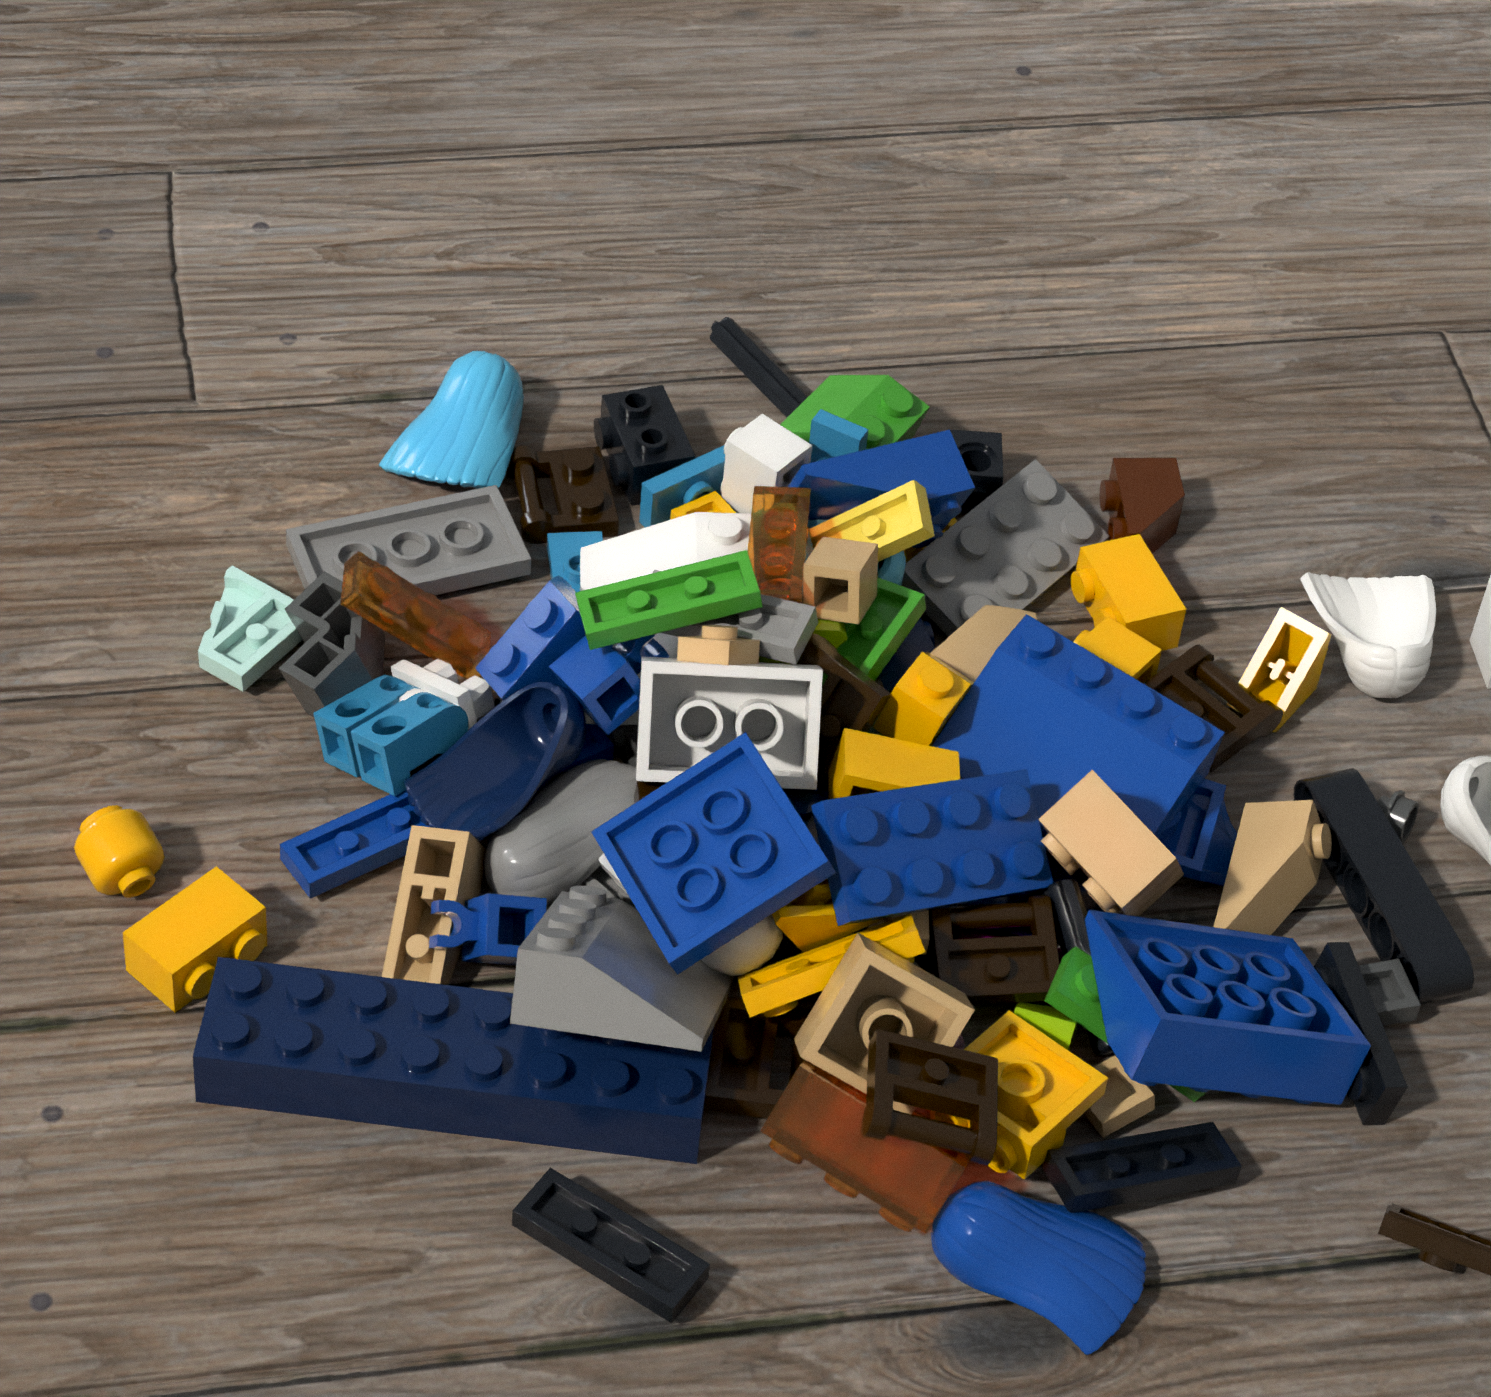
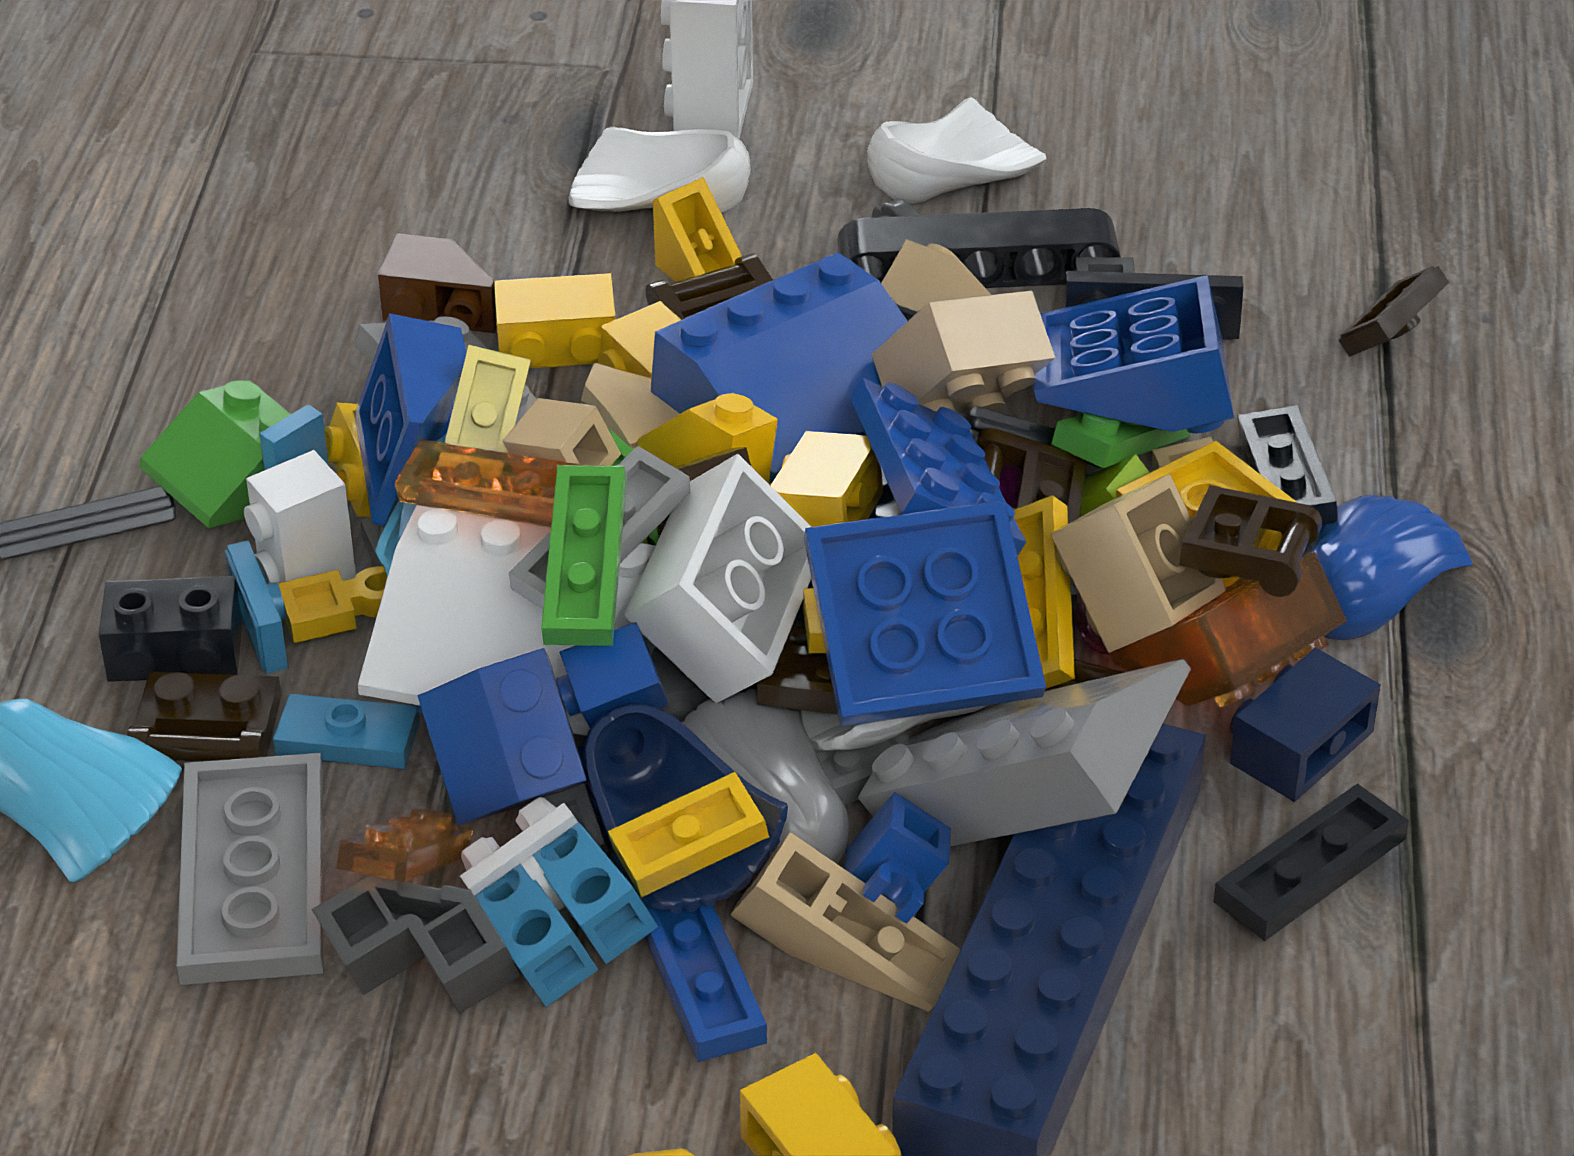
camera: 70 degrees left, 5 degrees down
light aqua wing [198,565,303,692] -> none
tan plate [677,625,760,665] -> none
black brick [950,430,1003,514] -> none
none -> yellow plate [608,772,769,897]
none -> dark blue brick [1230,647,1381,802]

